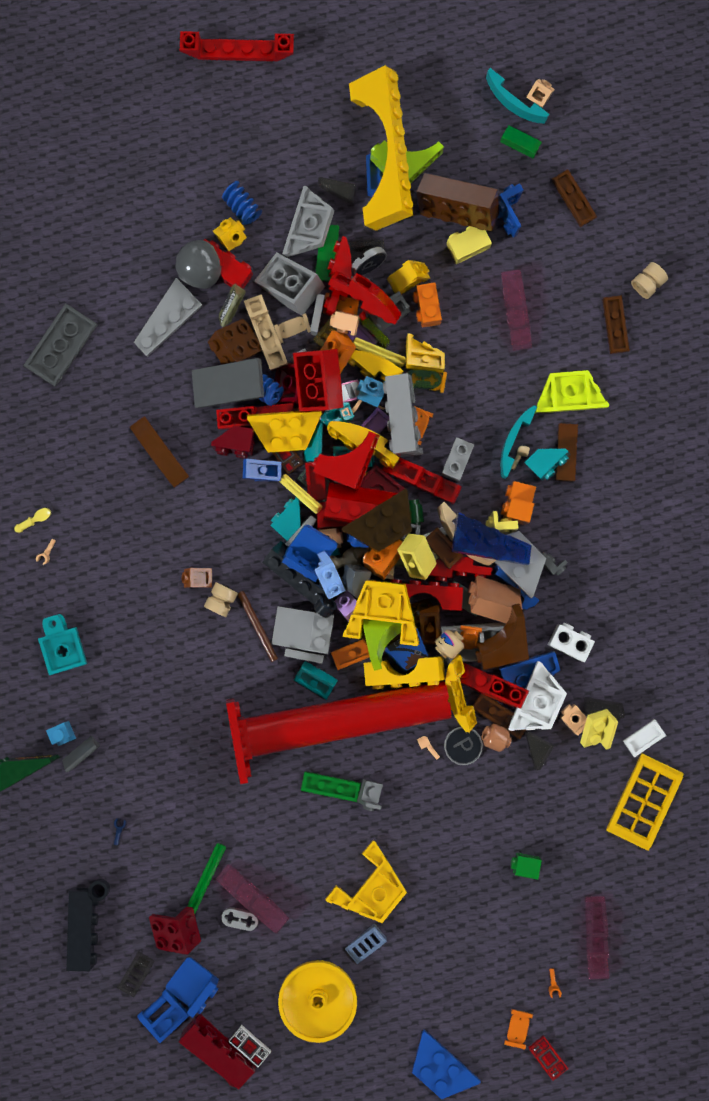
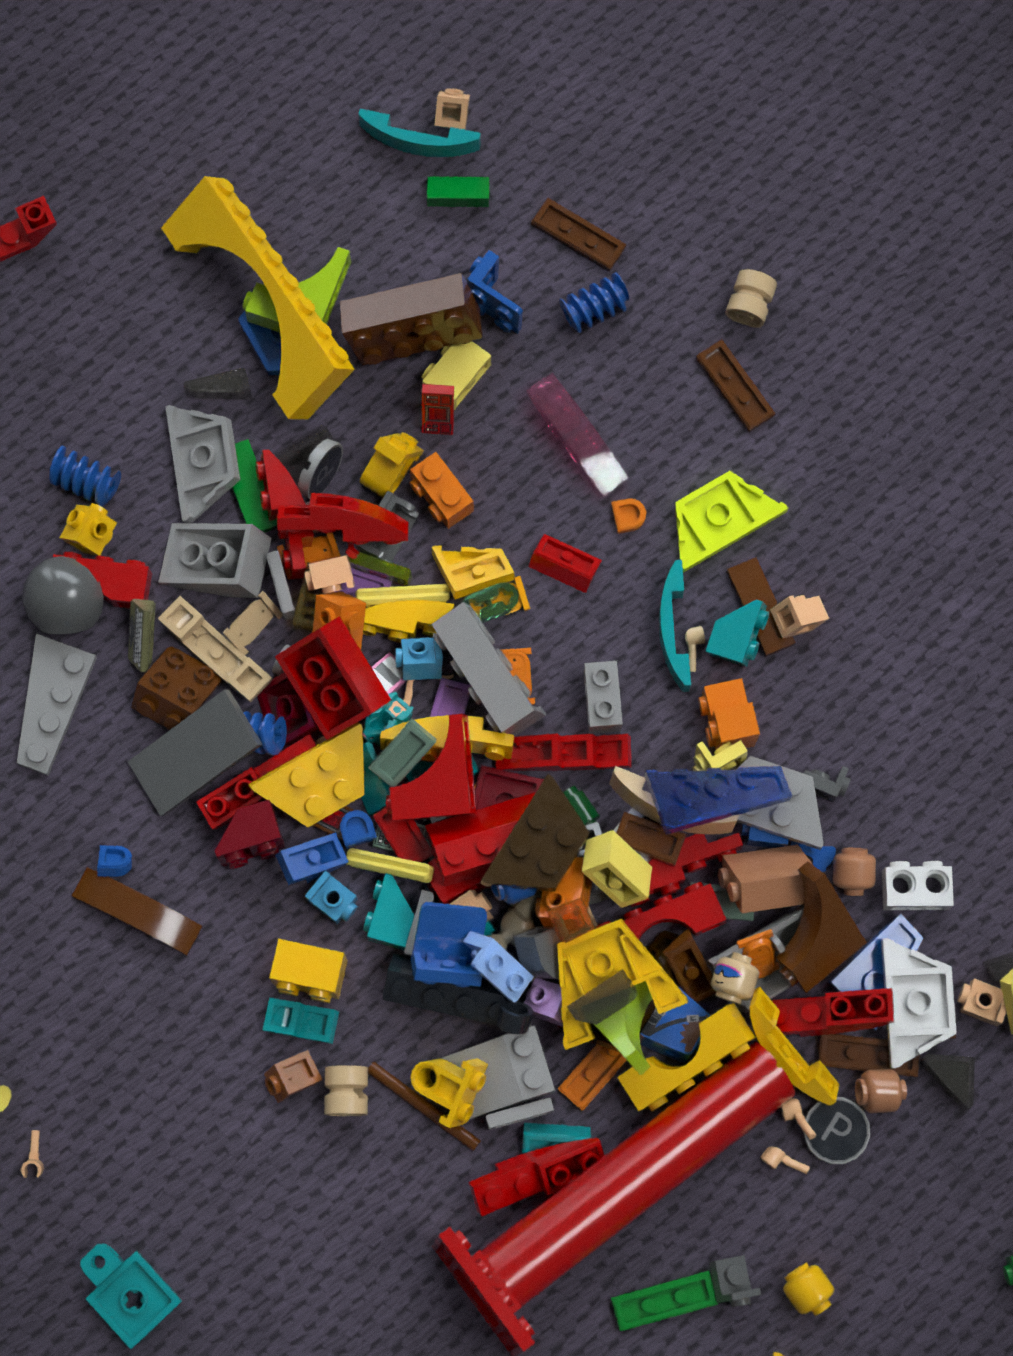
camera: 25 degrees left, 10 degrees down
none -> blue tile [97,845,132,877]
none -> teal slope [263,998,339,1044]
none -> yellow brick [269,939,348,1003]
none -> dark azure brick [305,870,358,924]
none -> blue tile [340,810,377,849]
none -> sand green tile [369,718,437,787]
none -> yellow pin [411,1058,488,1128]
none -> tile [422,384,455,435]
none -> red slope [468,1138,604,1216]
none -> red slope [528,534,602,593]
none -> clear orange slope [547,898,595,943]
none -> blue piece [559,273,630,333]
none -> clear smoke piece [567,969,638,1025]
none -> orange tile [611,498,646,534]
none -> light nougat brick [770,595,829,638]
none -> light nougat hand [781,1098,816,1140]
none -> yellow head [783,1262,834,1316]
none -> nougat head [833,847,876,896]

